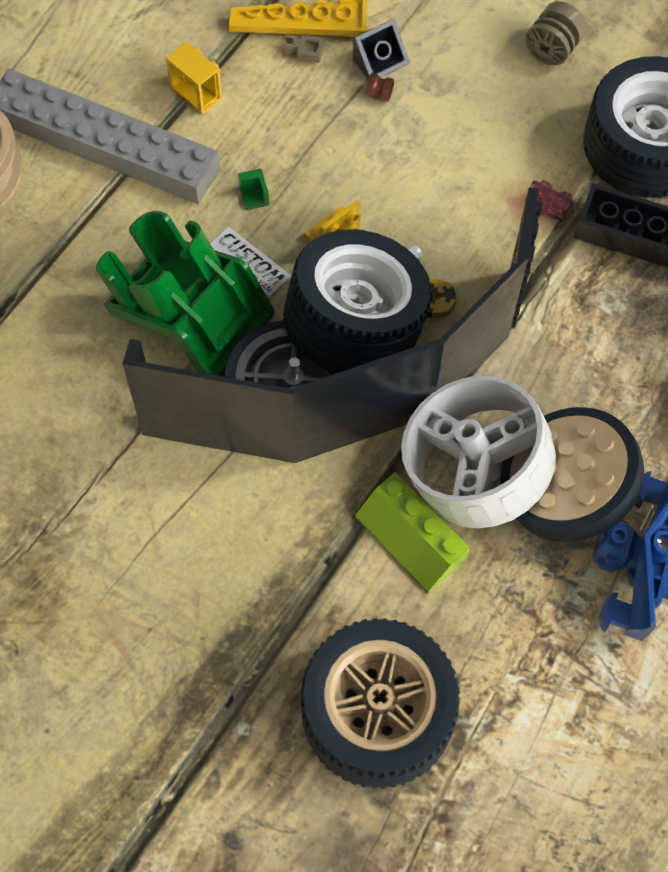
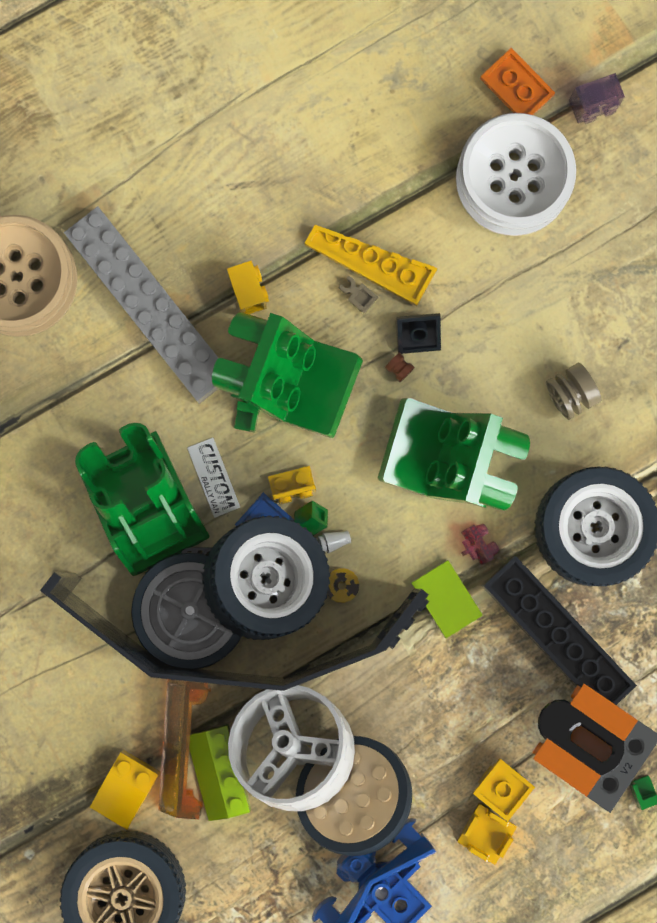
camera: 25 degrees right, 20 degrees up
none -> yellow slope [90,750,161,830]
none -> windscreen [158,679,212,820]
none -> green piece [212,312,363,438]
none -> green piece [378,398,530,510]
none -> lime tile [411,560,483,639]

